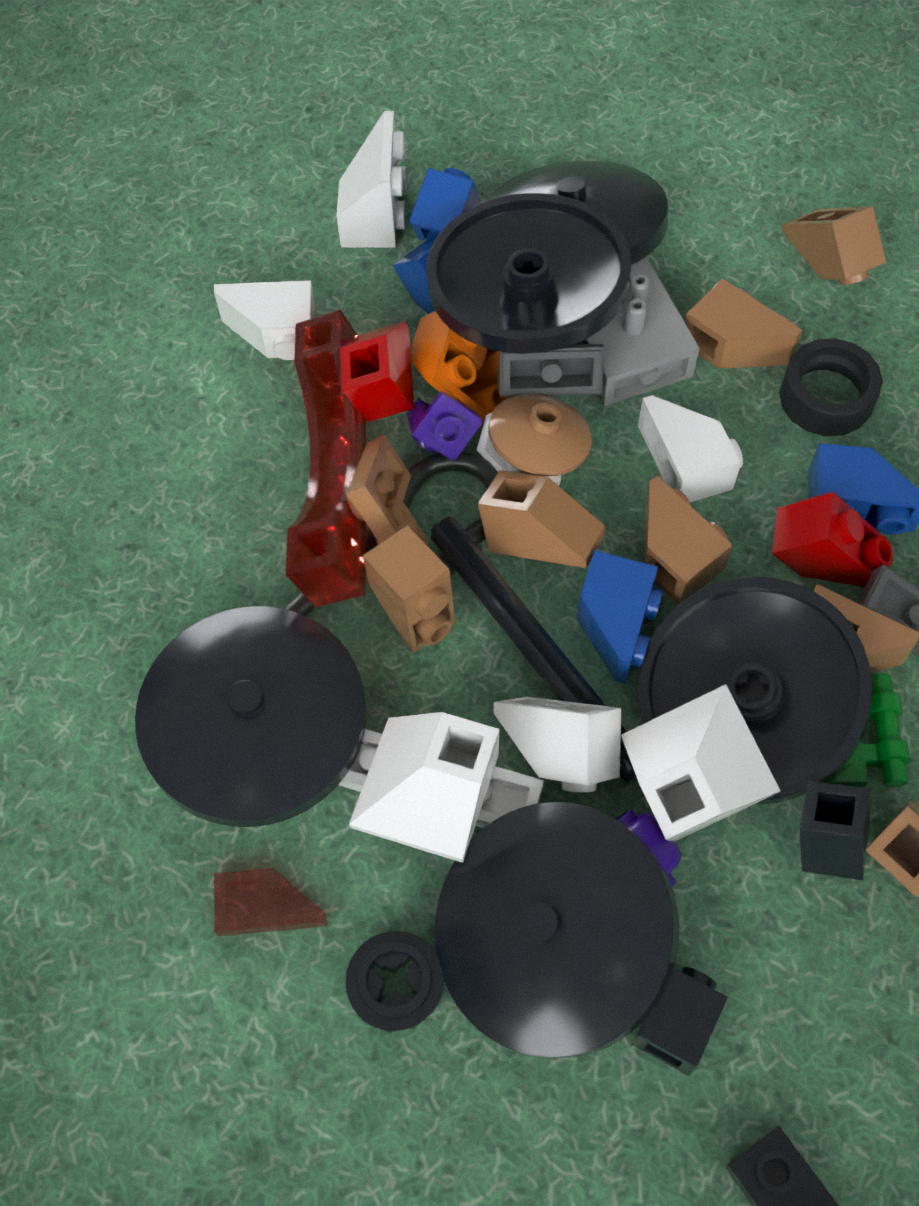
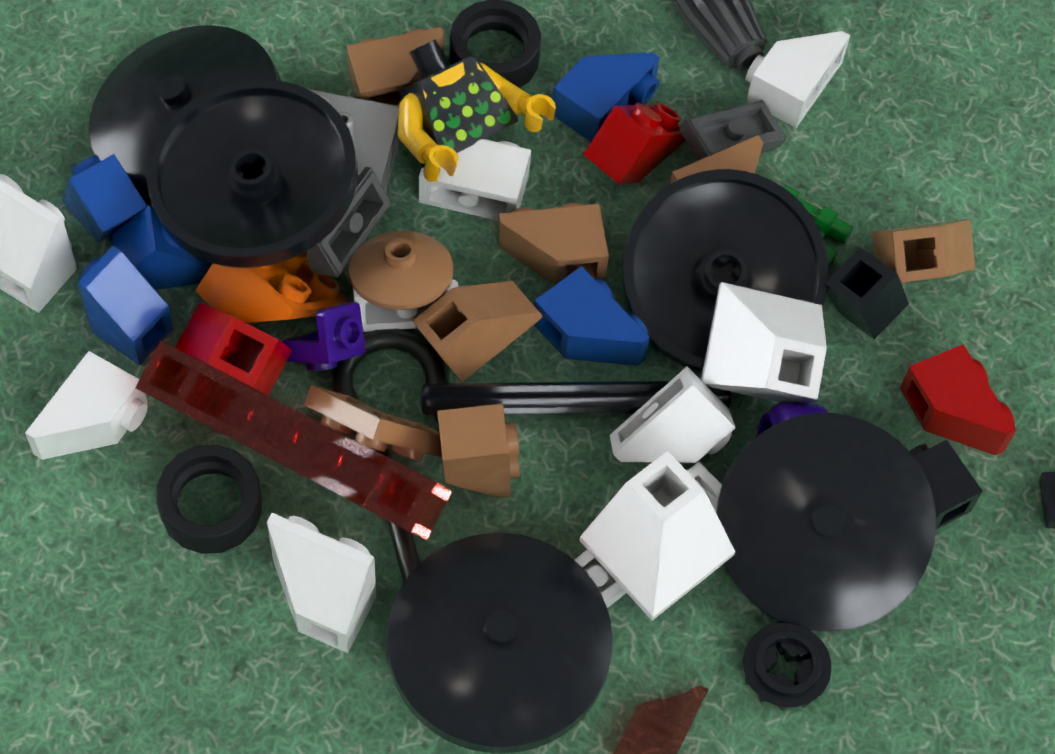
camera: 65 degrees left, 0 degrees up
none -> blue slope [77,246,173,365]
none -> black tyre [157,445,262,554]
none -> white slope [267,513,377,653]
none -> torso [397,39,556,182]
none -> red slope [900,344,1017,455]

